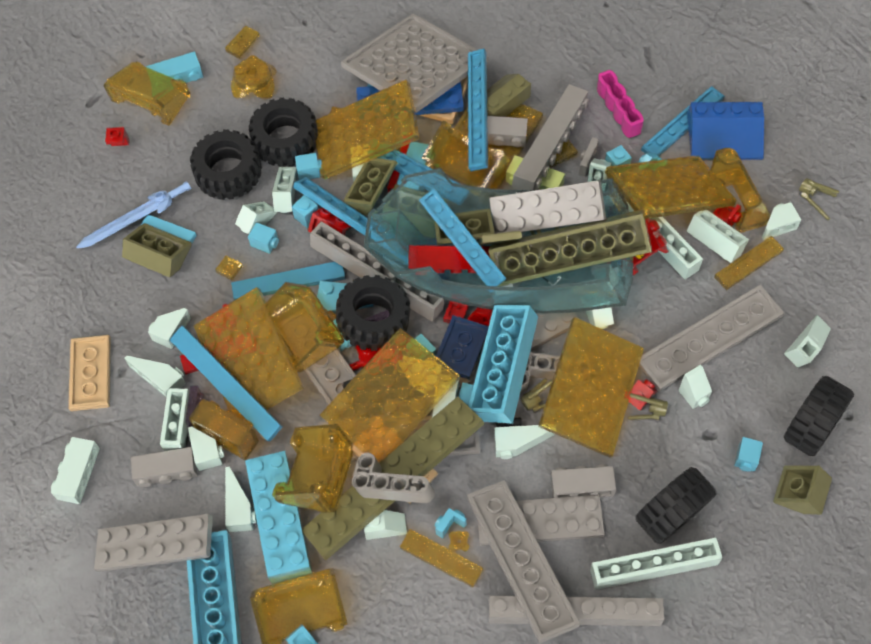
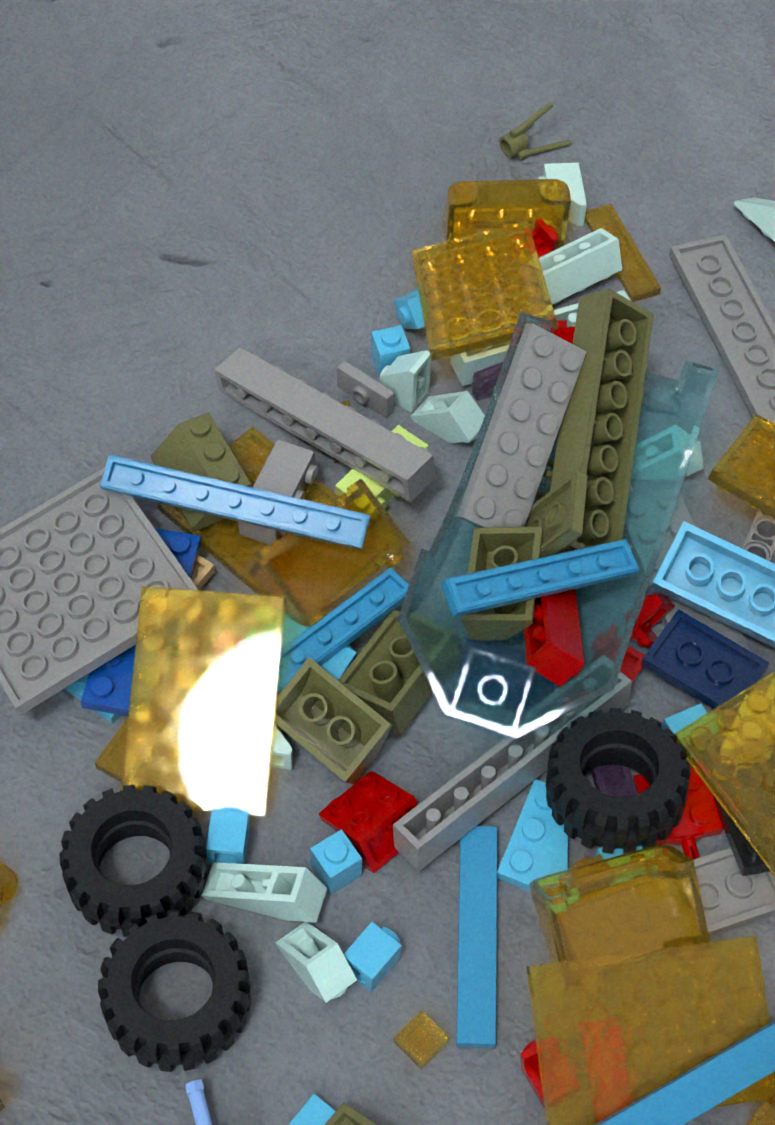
camera: 80 degrees left, 5 degrees down
dark azure tile [293,177,409,264] -> none
dark pink brick [597,70,643,138] -> none
dark azure tile [641,86,725,156] -> none
blue slope [687,102,764,160] -> none

